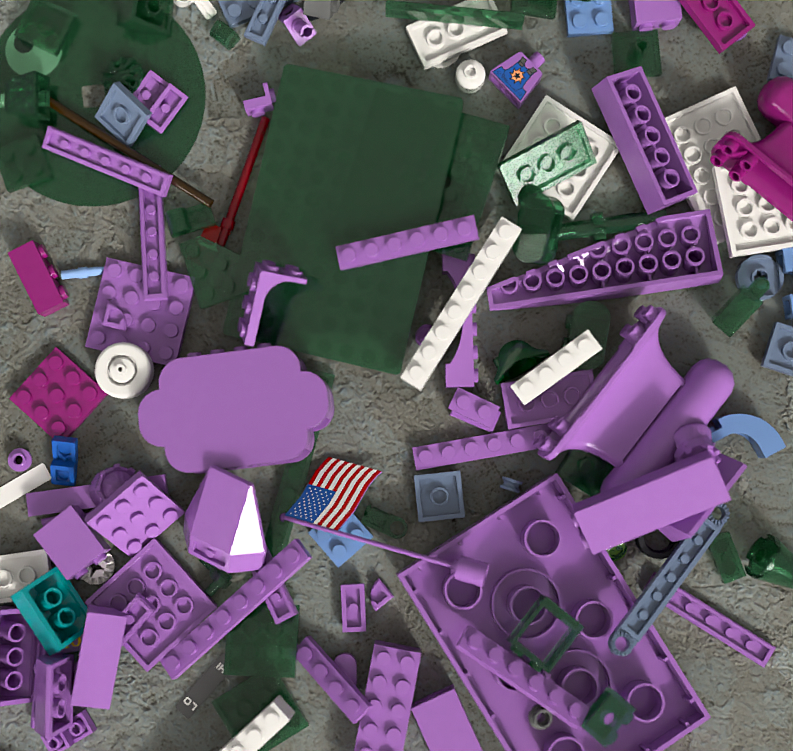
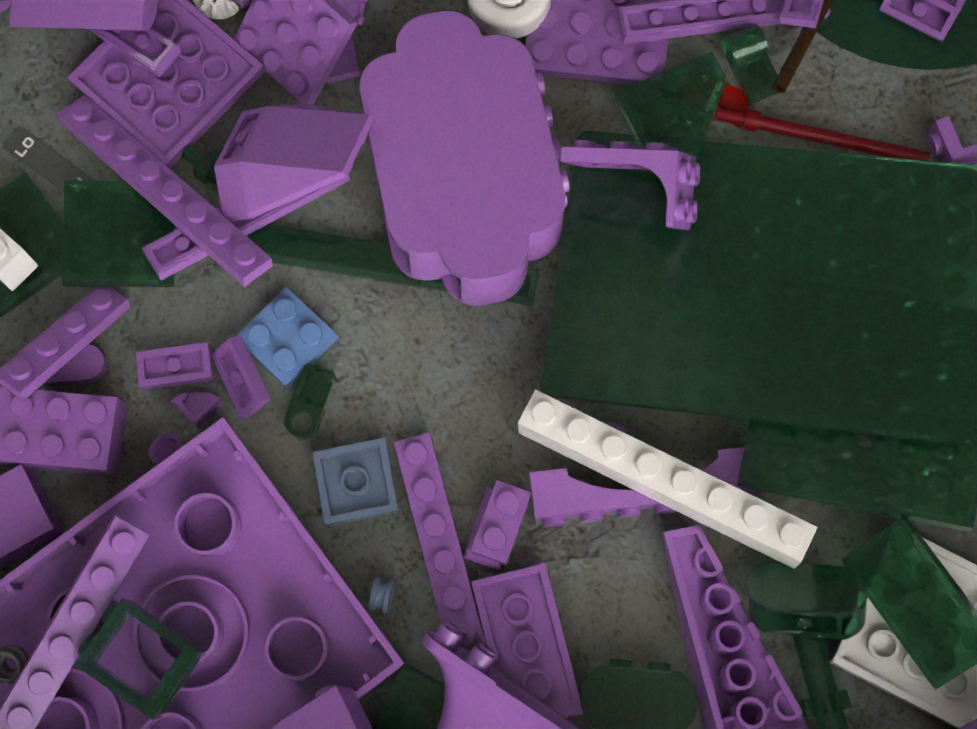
camera: 95 degrees right, 10 degrees down
flag [279,457,489,587] -> none
medium lavender plate [336,215,479,270] -> none
dark green hat [493,340,550,385] -> none
white brick [511,330,602,405] -> none
none -> medium lavender piece [148,432,182,465]
none -> medium lavender plate [211,336,271,419]

